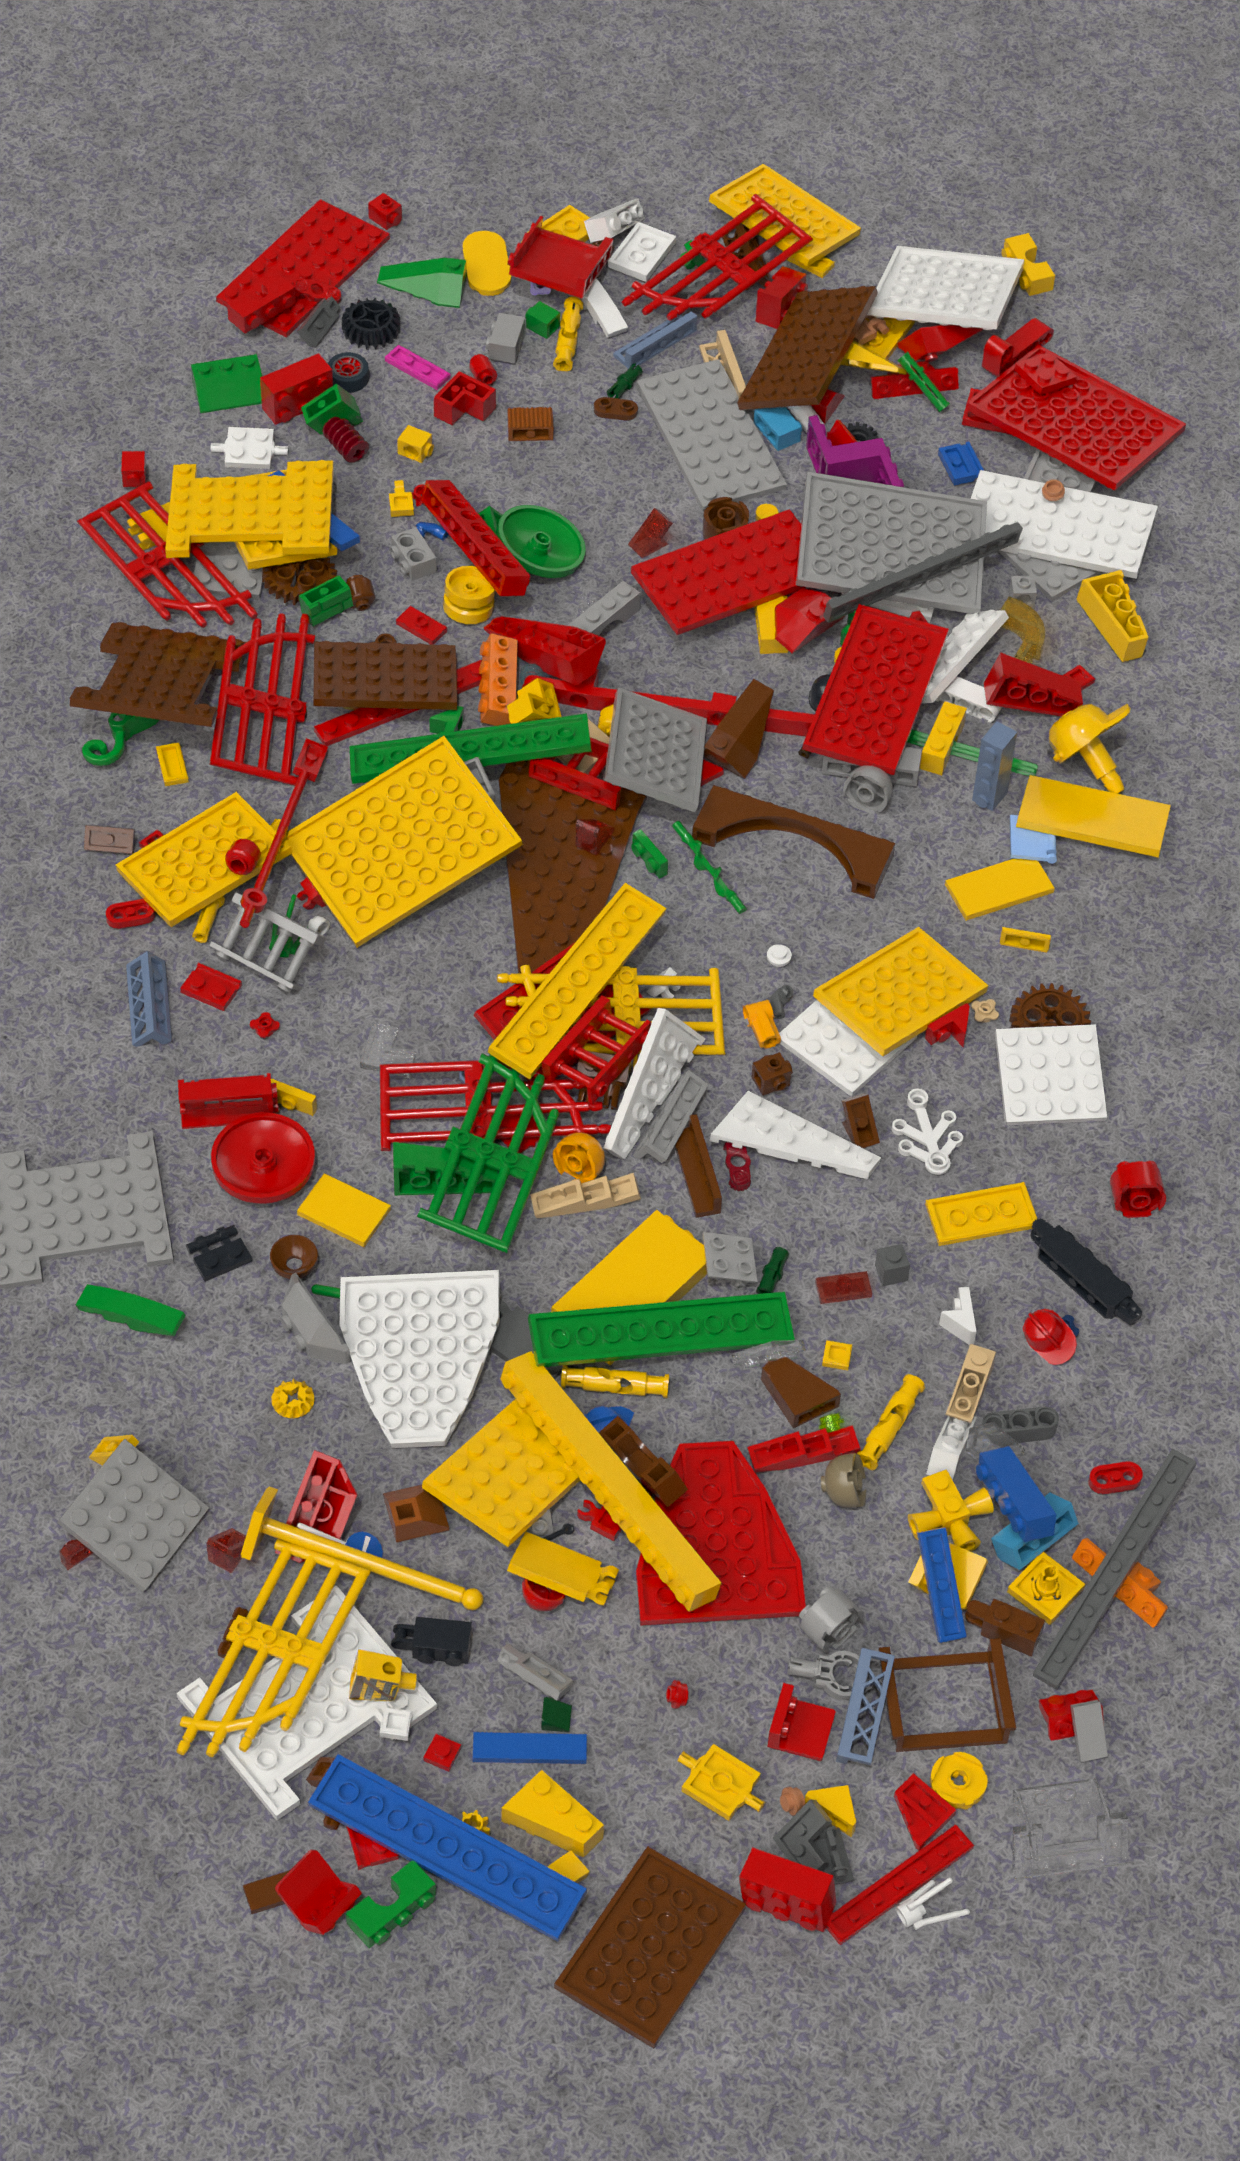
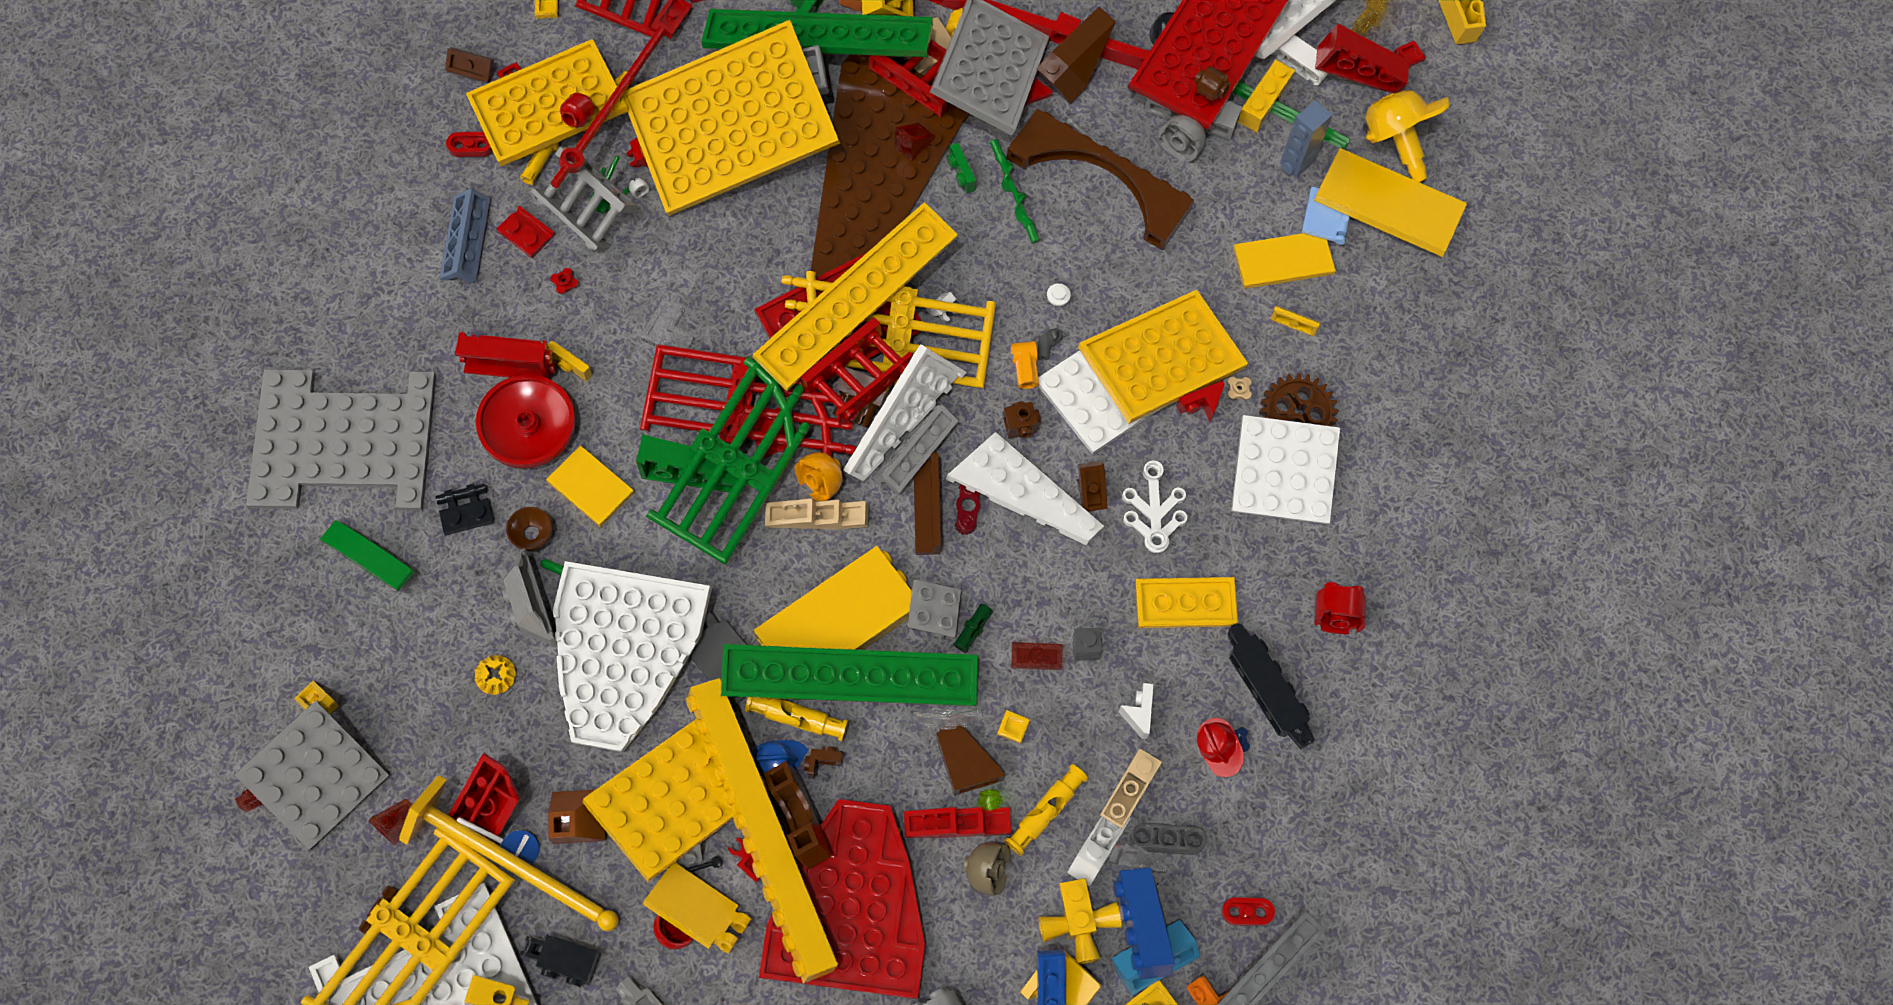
camera: 10 degrees right, 15 degrees up
none -> reddish brown bracket [804,746,842,779]
none -> reddish brown head [1194,66,1230,101]

